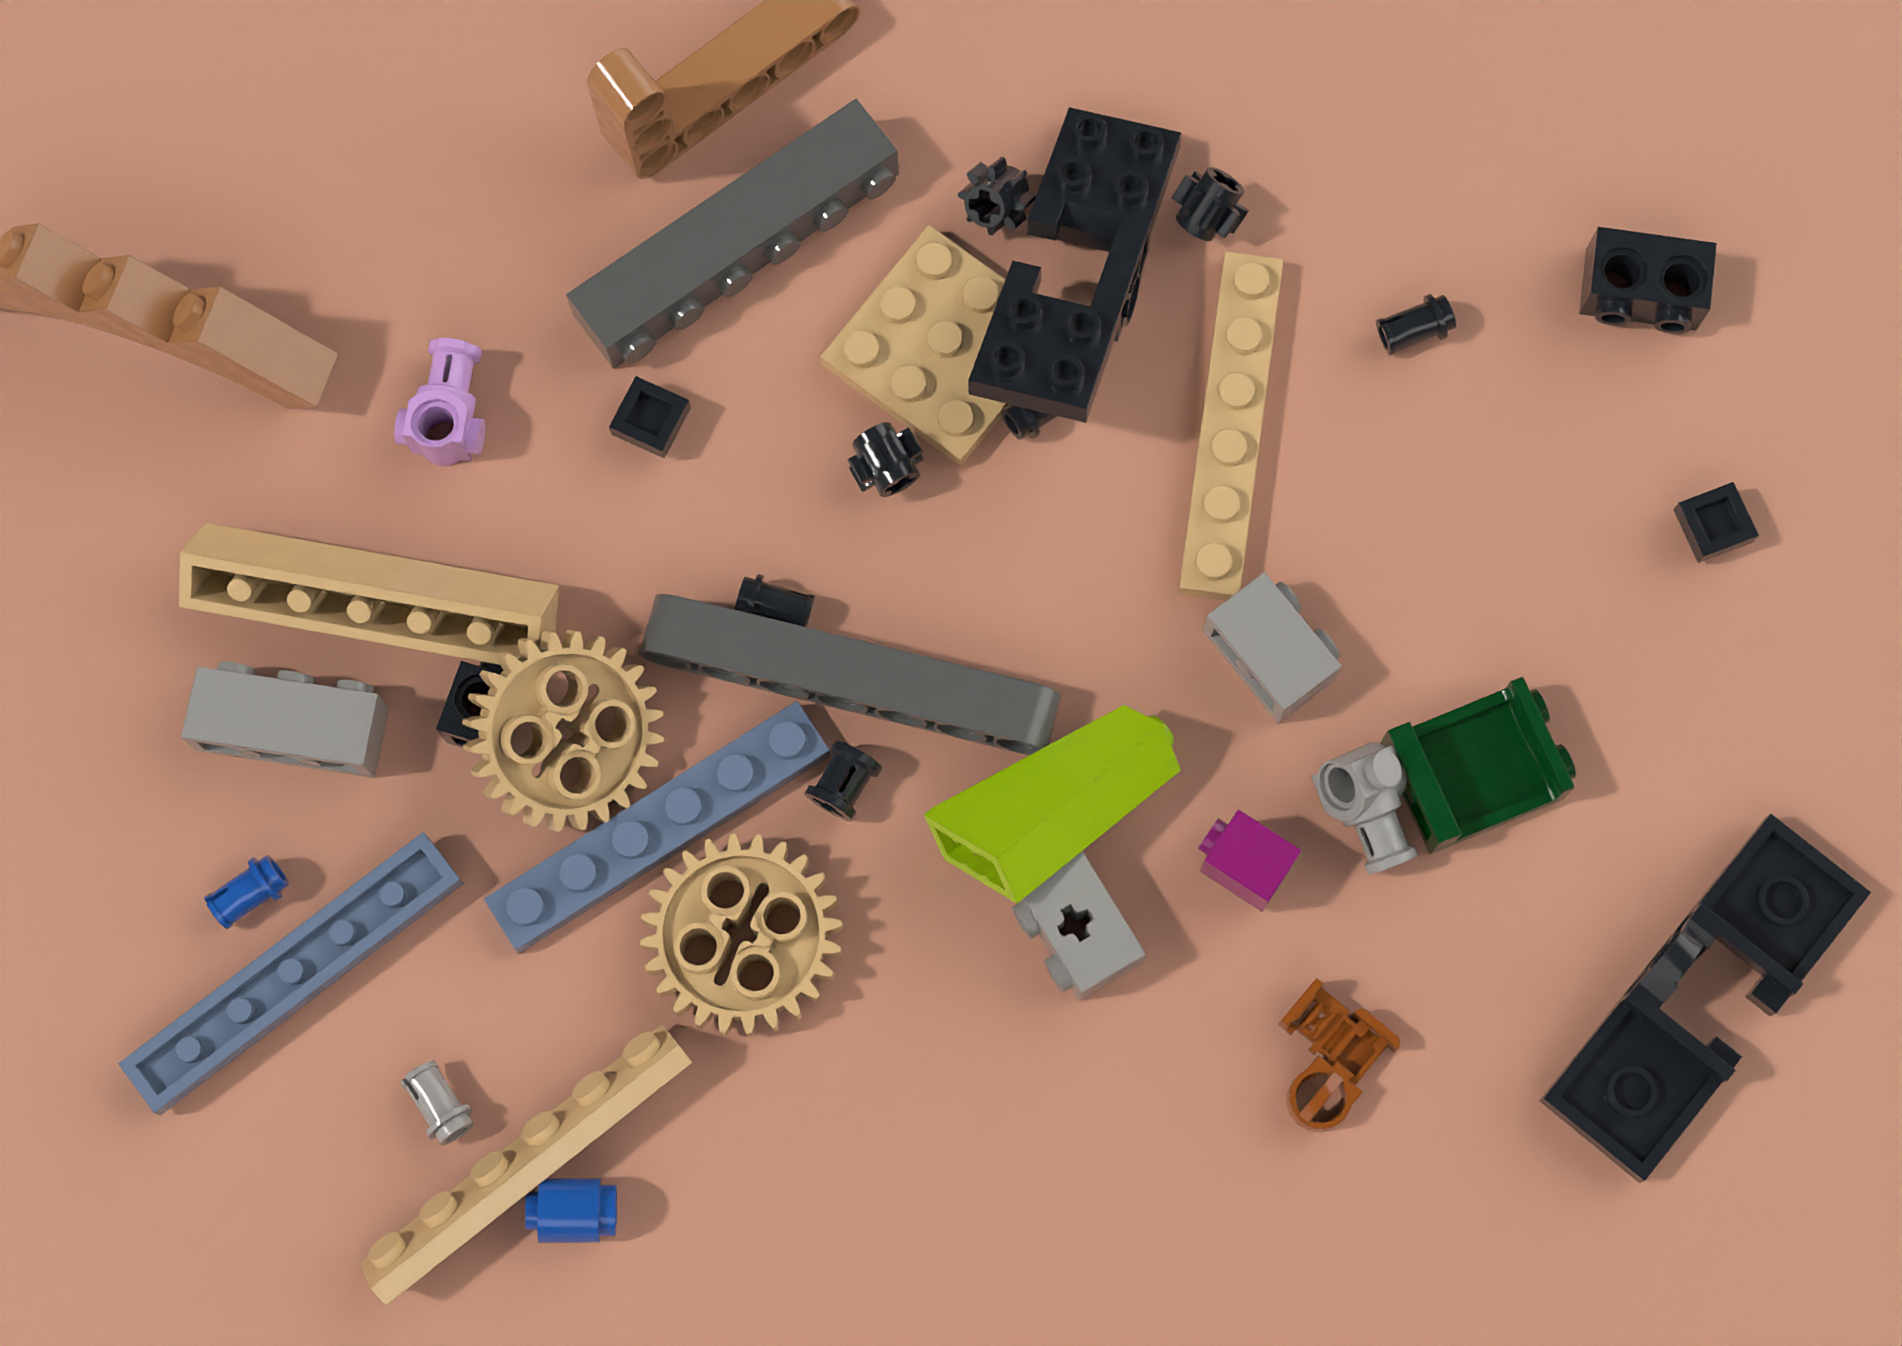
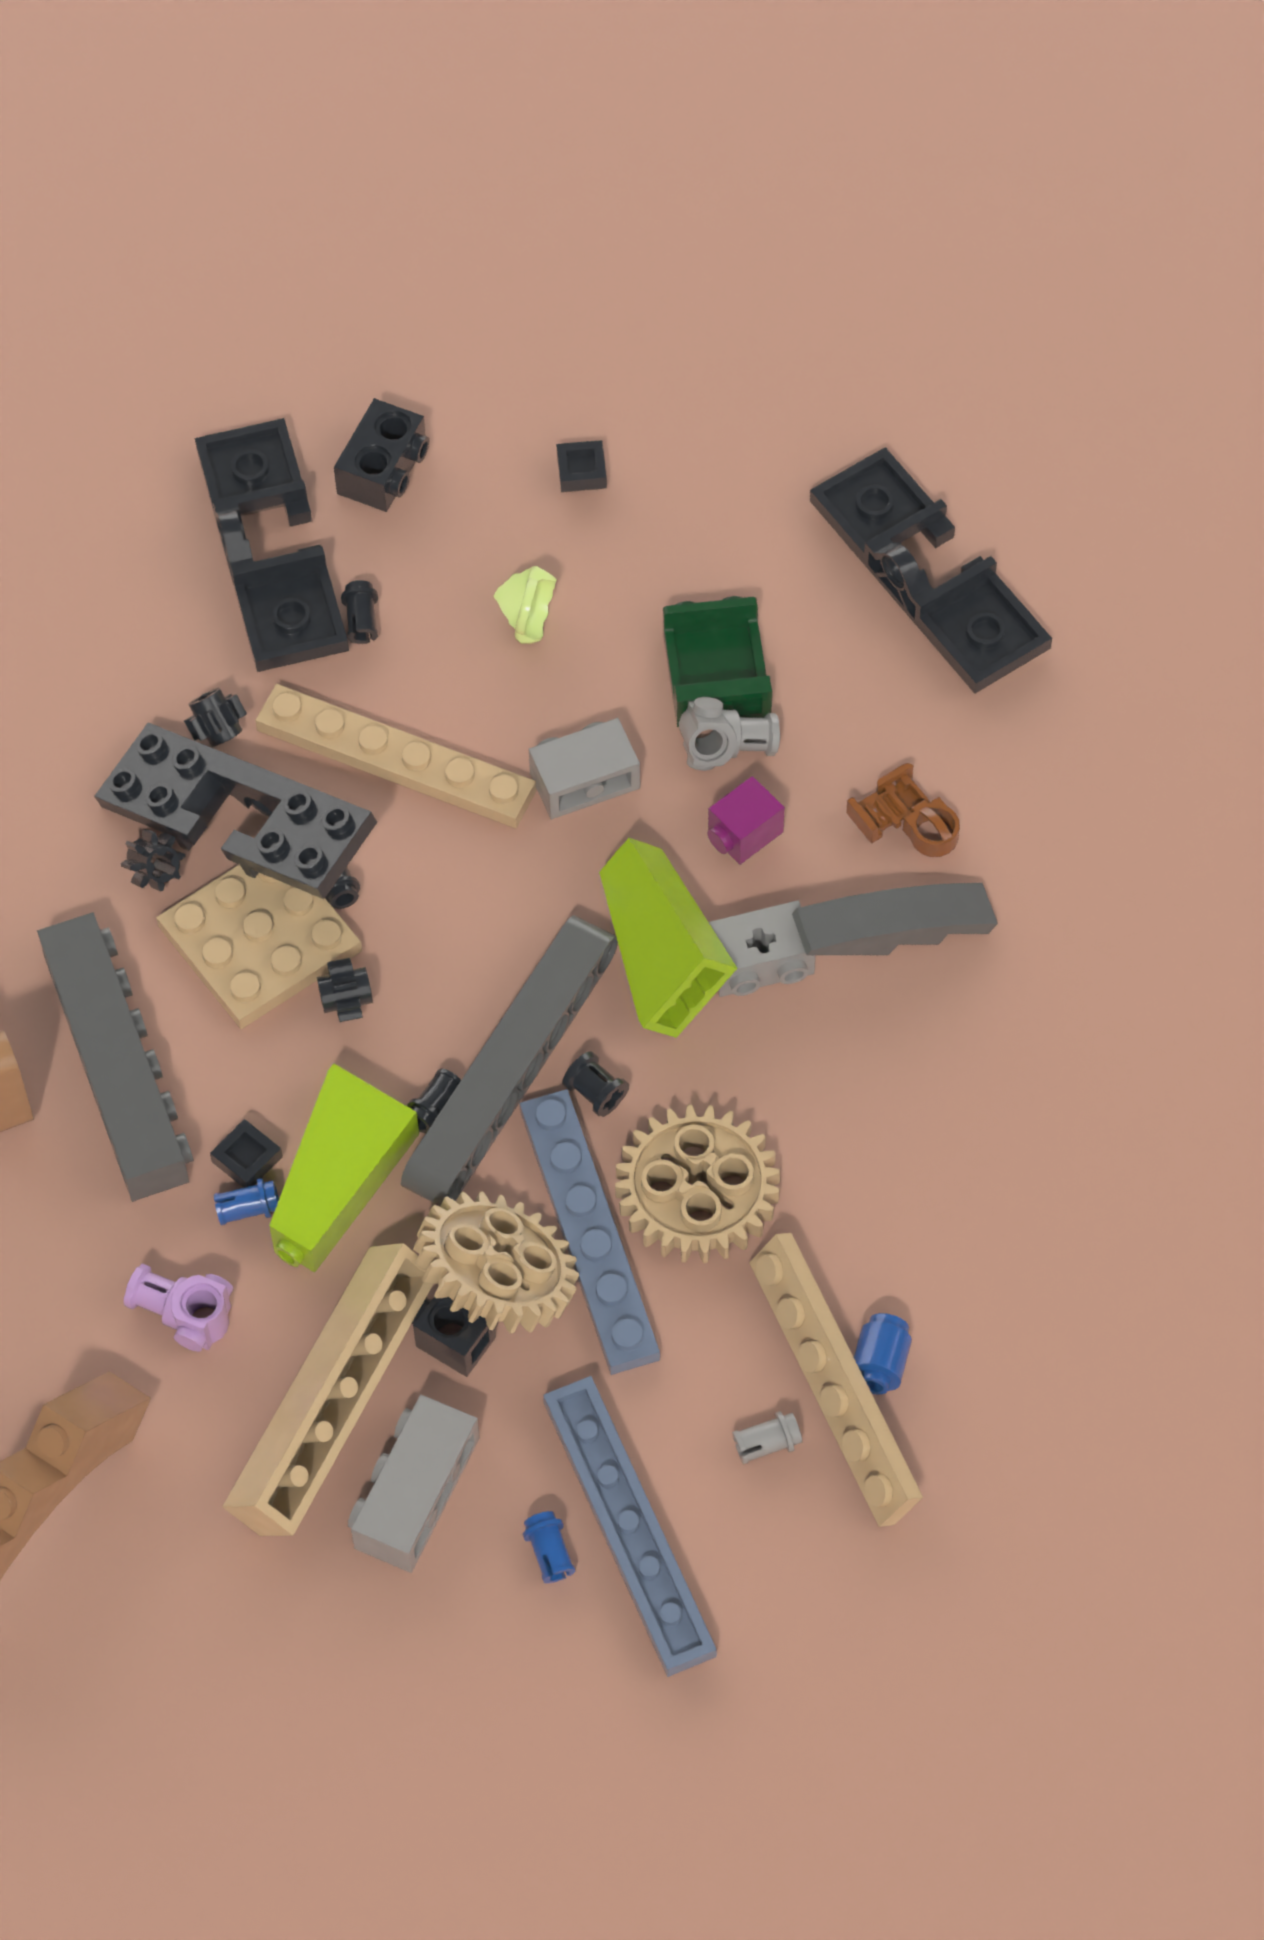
camera: 75 degrees left, 15 degrees down
none -> black plate [194,418,349,672]
none -> blue pin [214,1178,279,1225]
none -> lime slope [269,1063,419,1273]
none -> yellowish green piece [494,566,557,644]
none -> dark grey slope [792,883,998,956]

